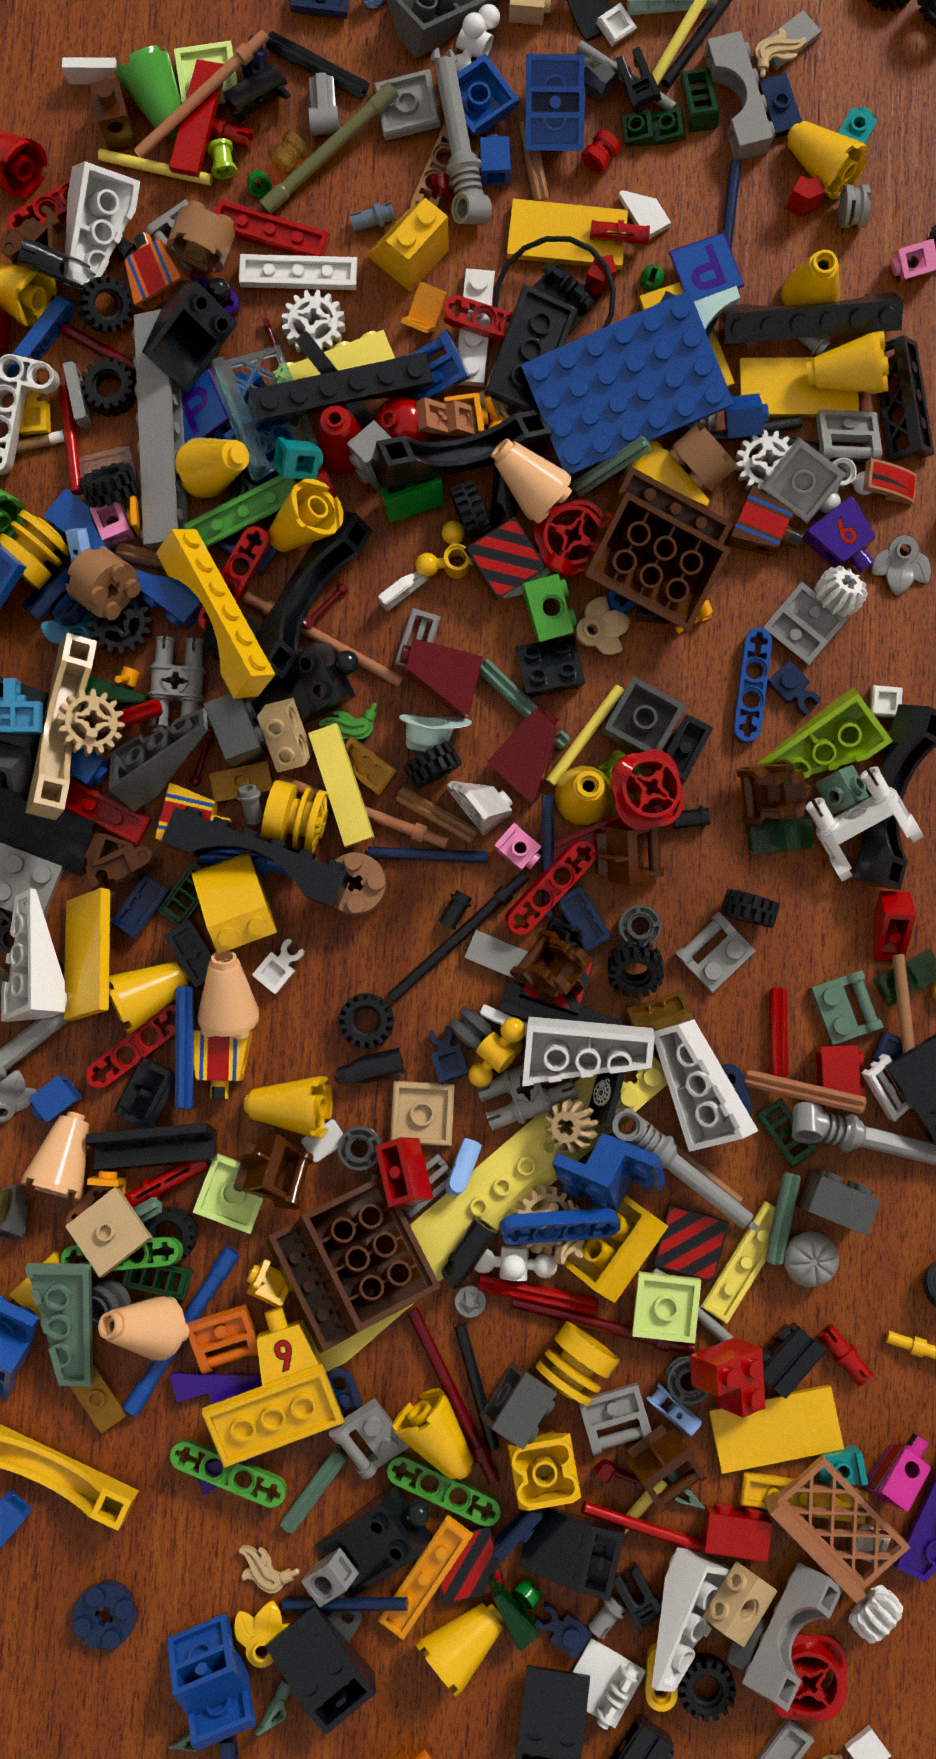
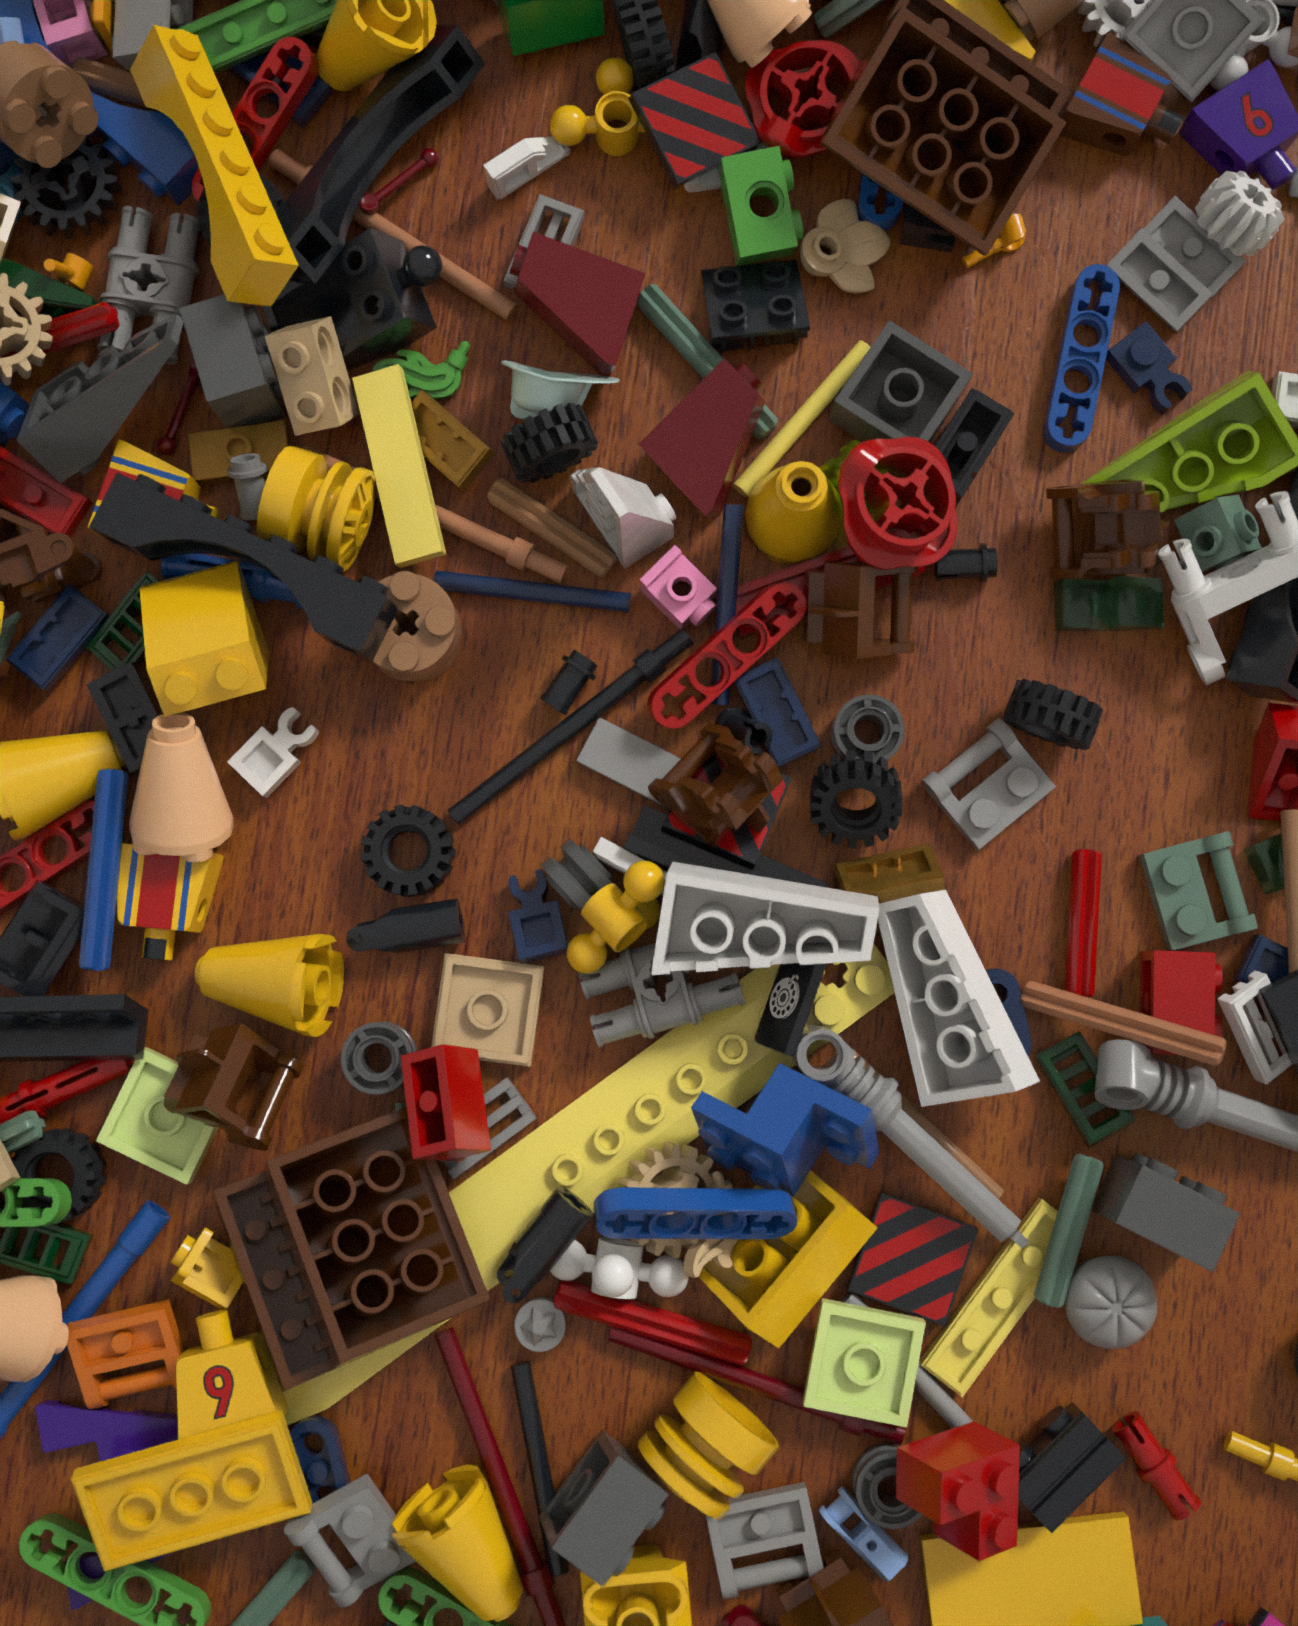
camera: 10 degrees right, 0 degrees up
white sticker [301,1119,343,1162] -> none
light blue bar [445,1138,482,1196] -> none
tan gear [544,1099,599,1153] -> none

